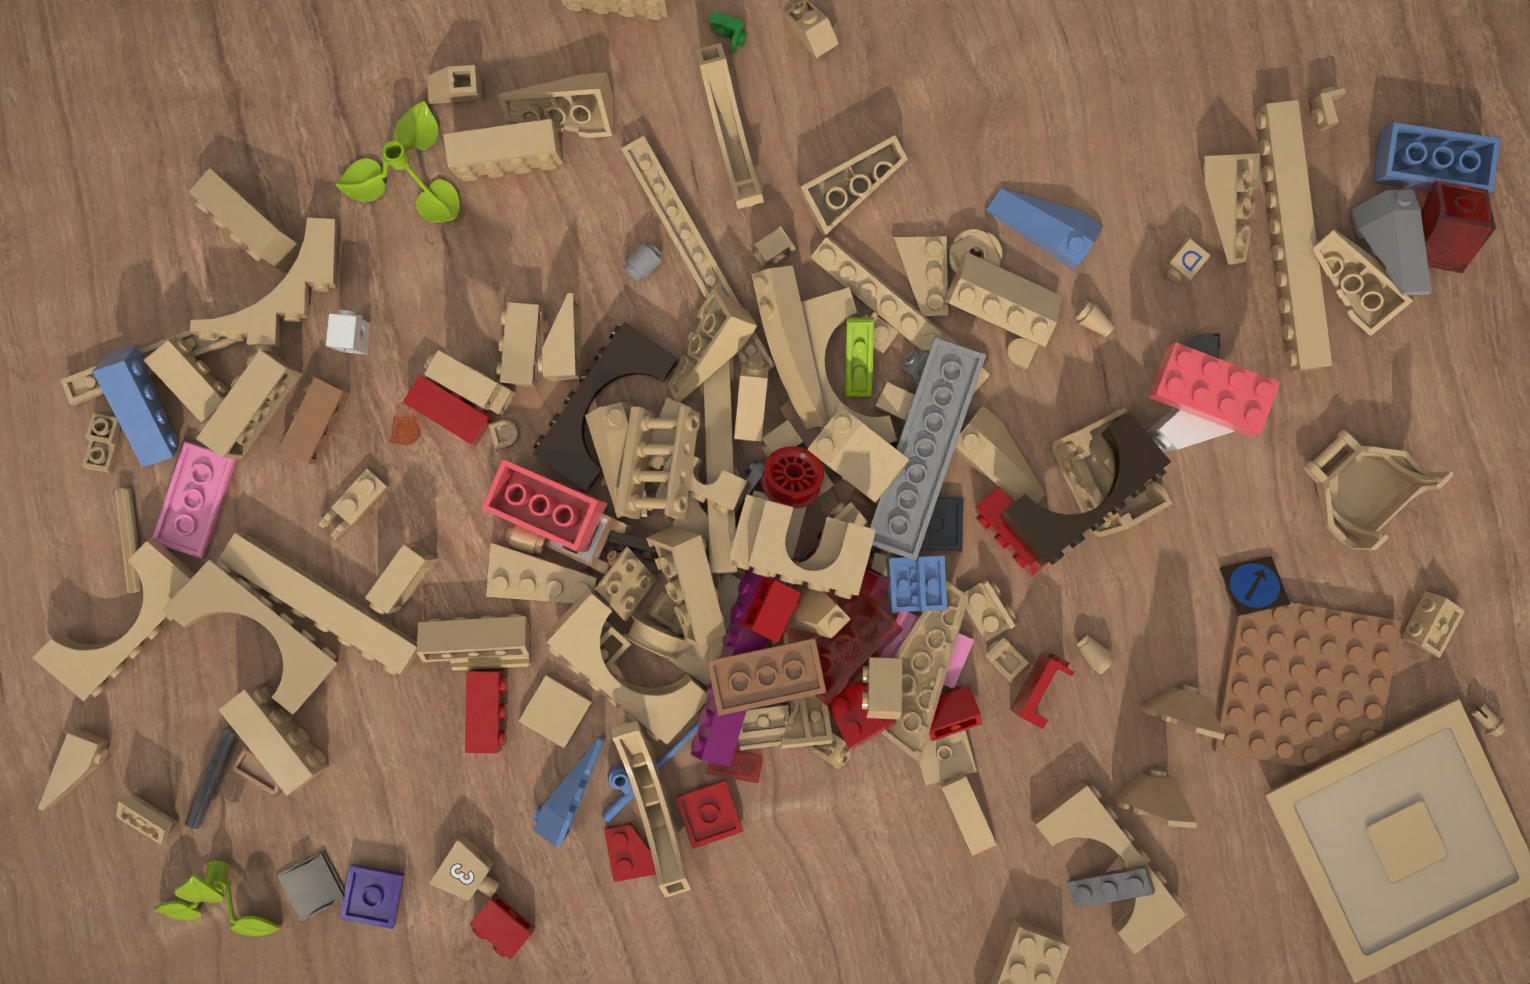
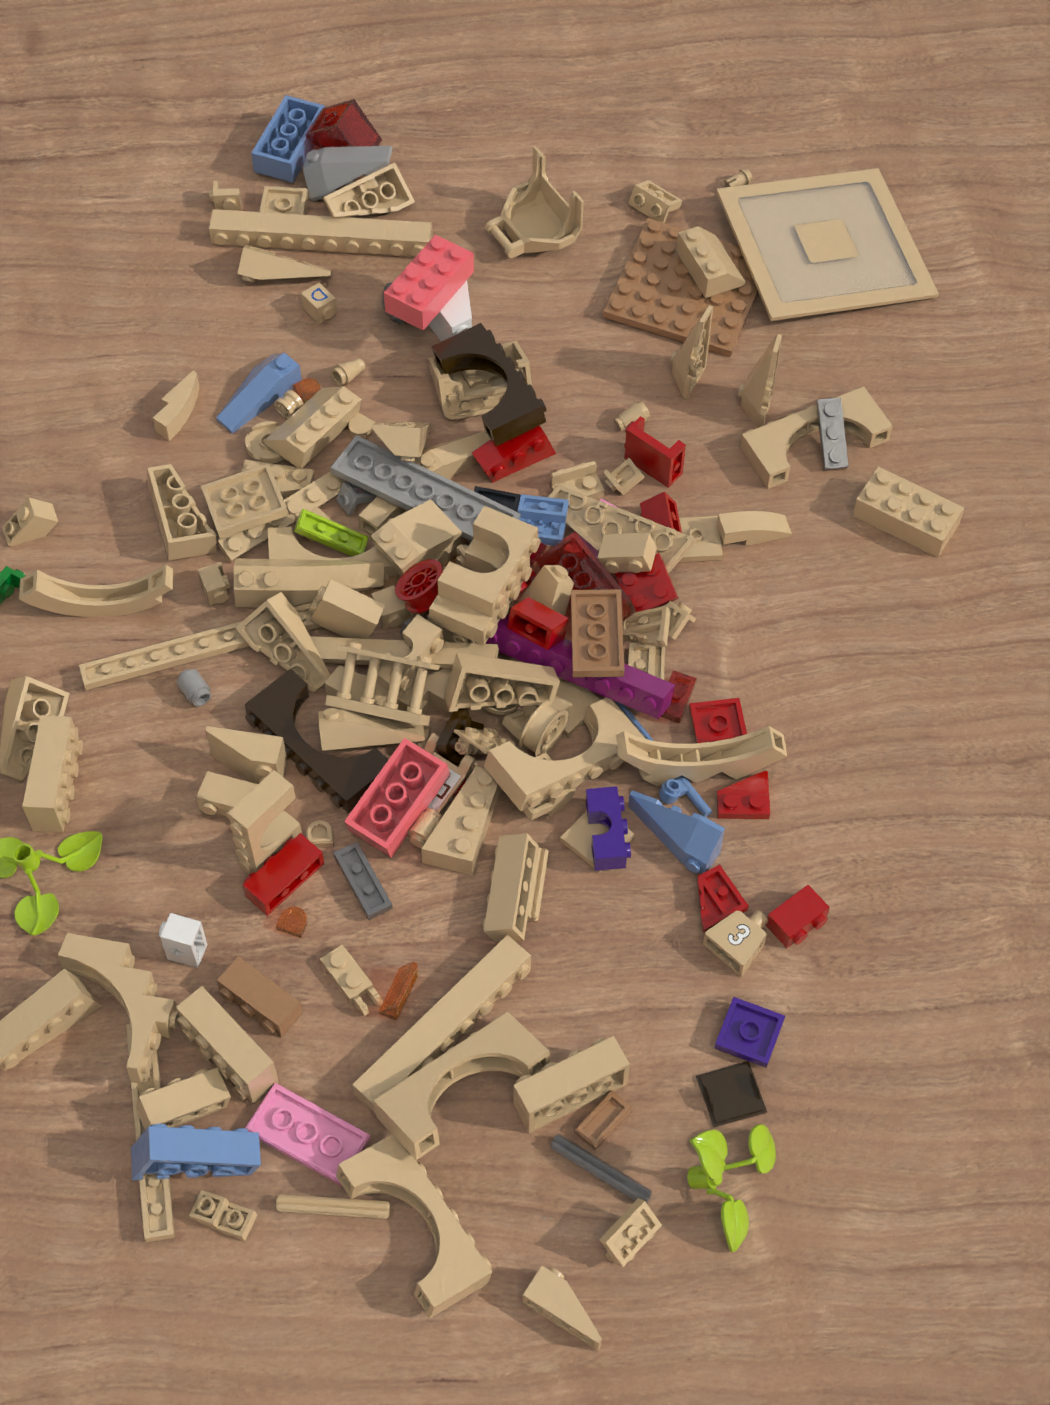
camera: 80 degrees left, 30 degrees down
tan window [365,544,437,614] -> none
red brick [465,669,508,753] -> none
piece [1219,556,1291,616] -> none
none -> tan slope [153,370,199,441]
none -> tan plate [201,463,289,538]
none -> tan plate [260,186,308,215]
none -> tan wheel [274,390,303,419]
none -> clear orange tile [293,378,320,404]
none -> flat silver plate [333,842,393,920]
none -> tan wedge [372,422,431,461]
none -> clear orange slope [379,962,419,1021]
none -> dark purple arch [585,786,631,871]
none -> tan slope [676,226,746,298]
none -> red wing [697,864,749,934]

